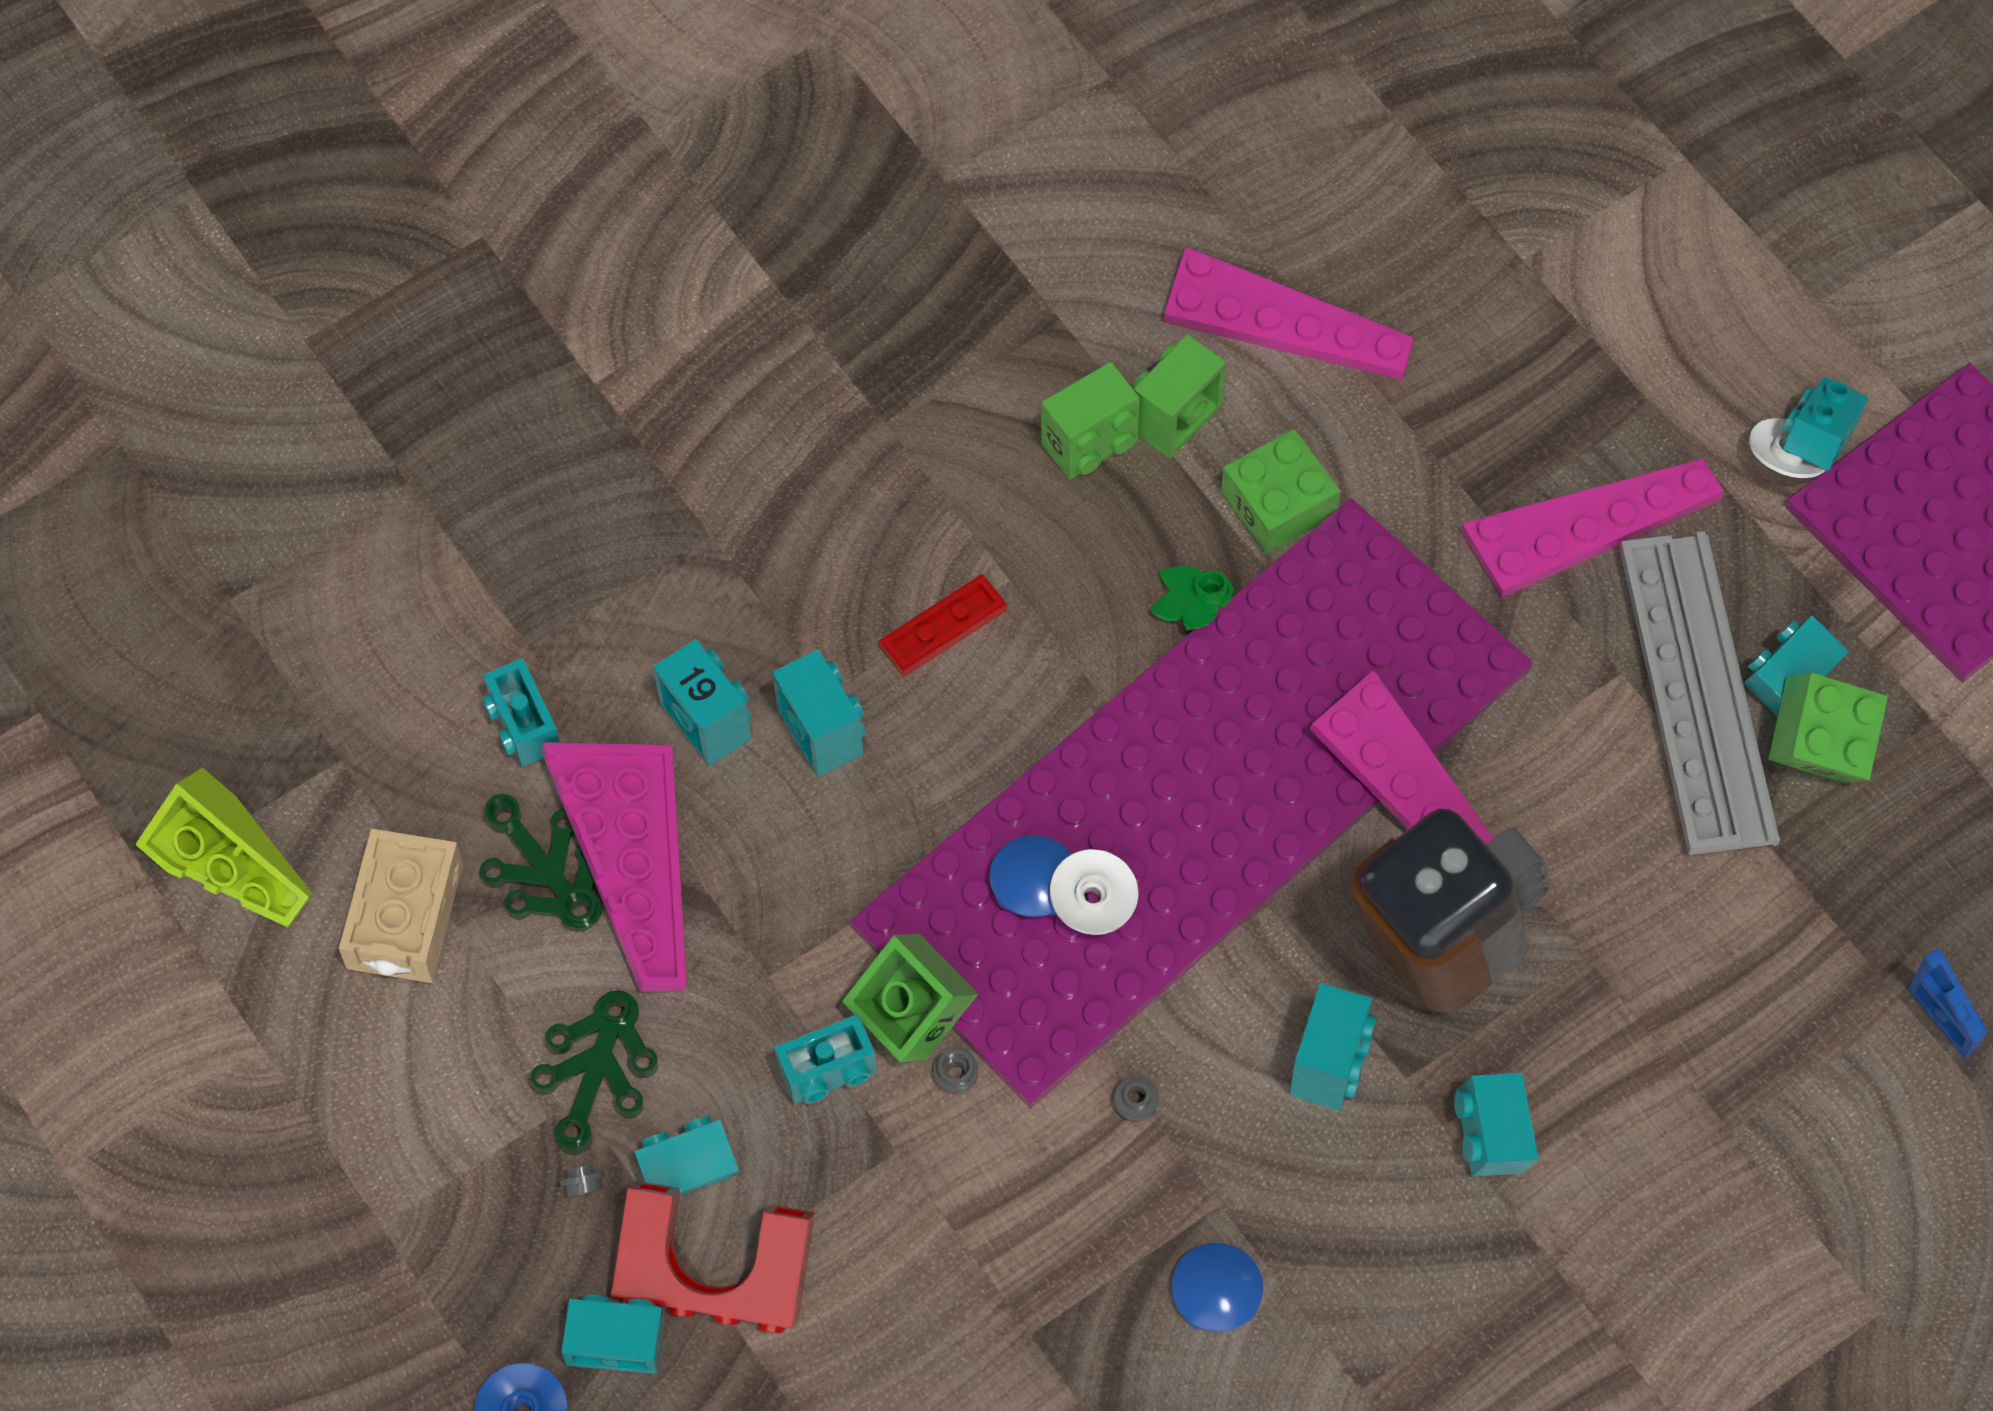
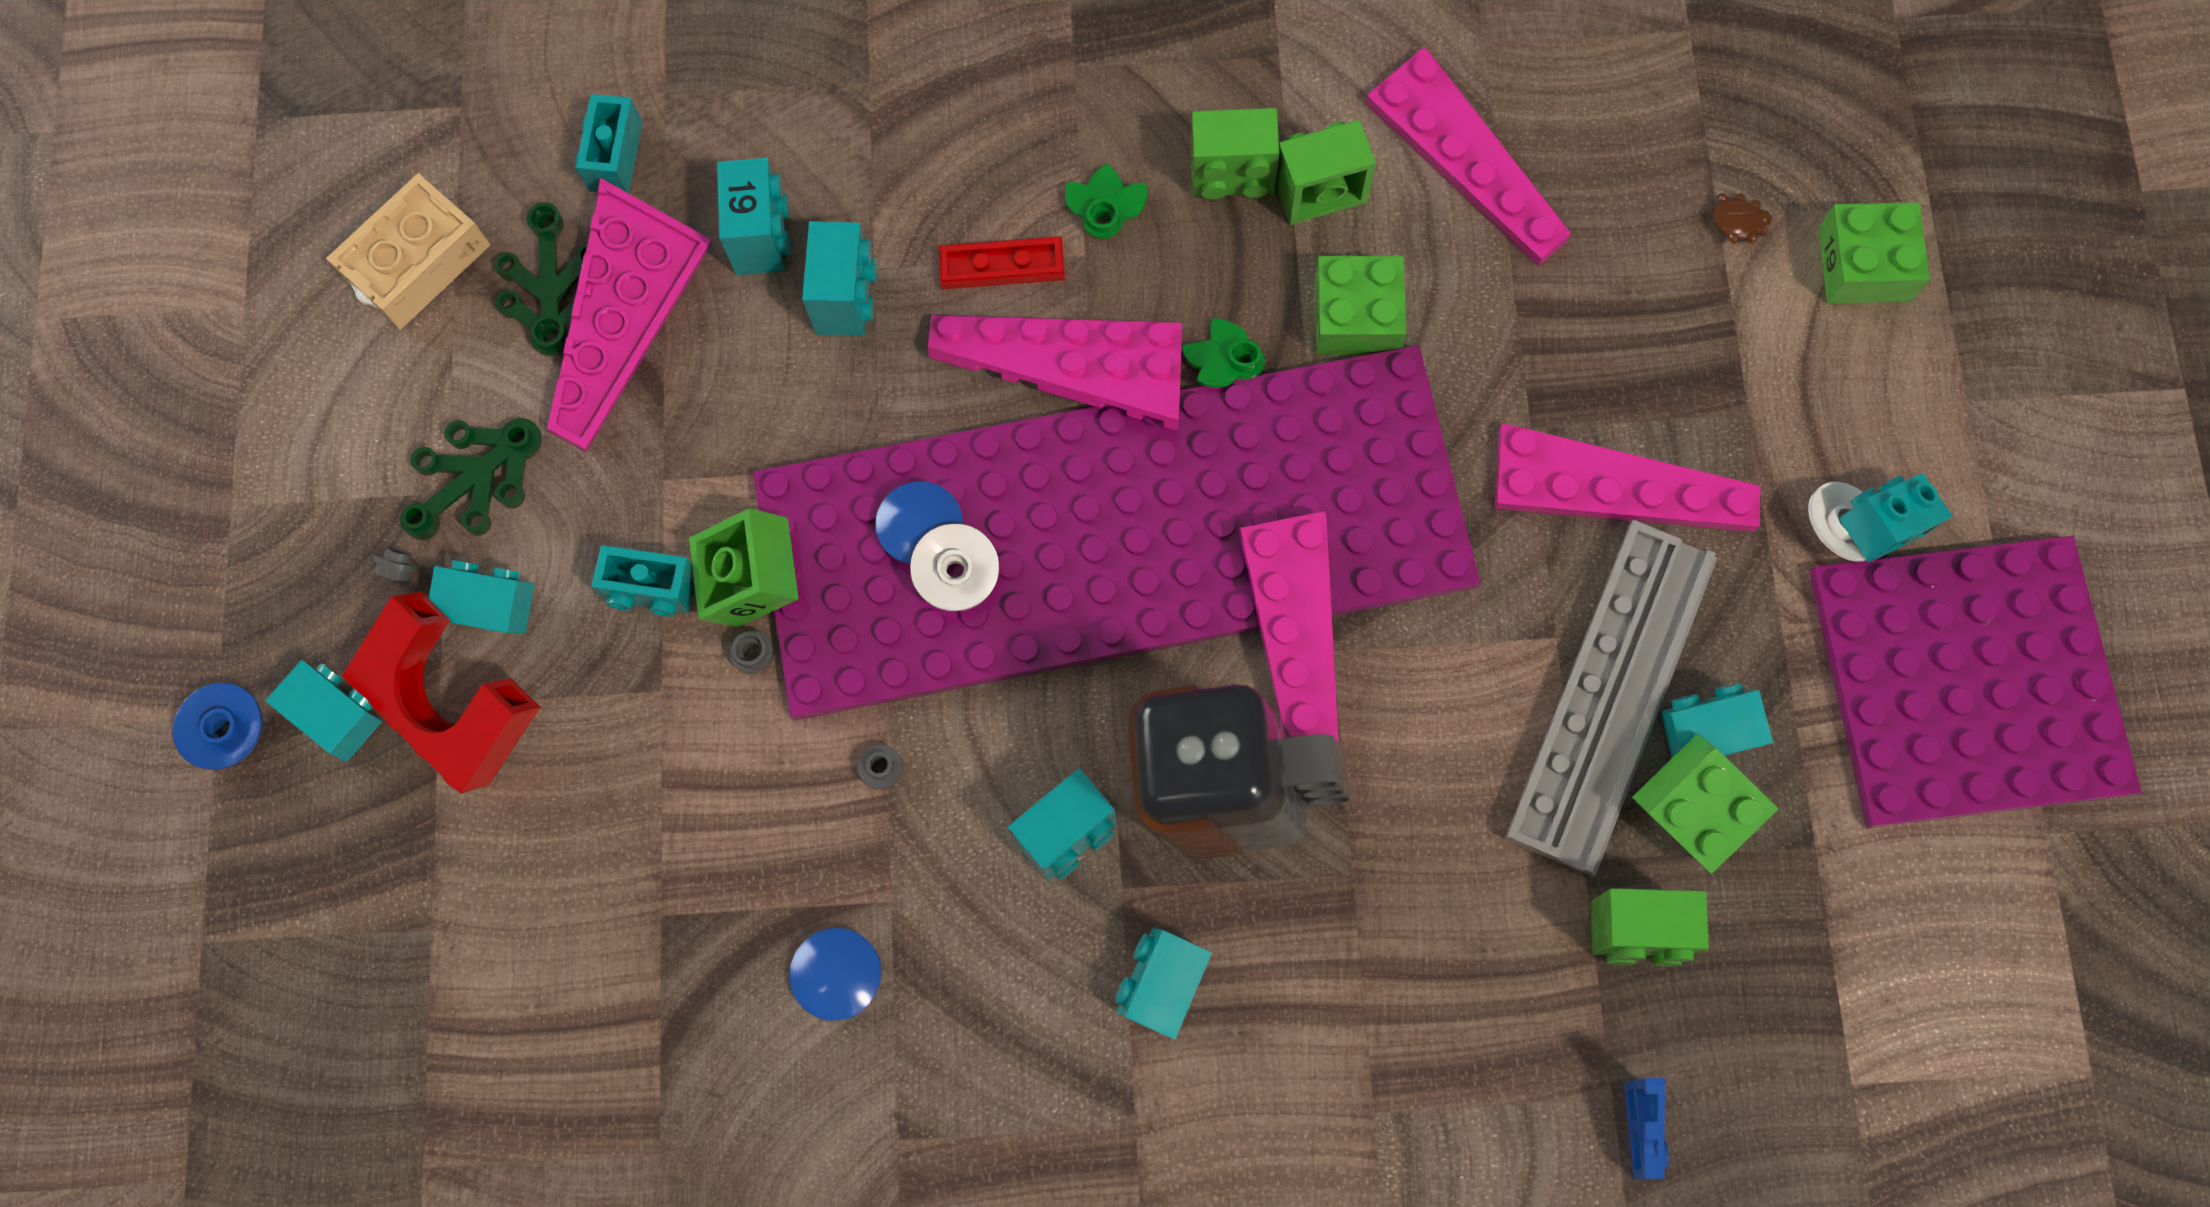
camera: 35 degrees right, 10 degrees up
lime wedge [135,767,313,927] -> none
none -> dark pink wing [928,315,1182,431]
none -> green plate [1065,164,1148,239]
none -> bright green brick [1591,888,1709,966]
none -> reddish brown piece [1713,193,1772,244]
none -> bright green brick [1818,203,1930,303]

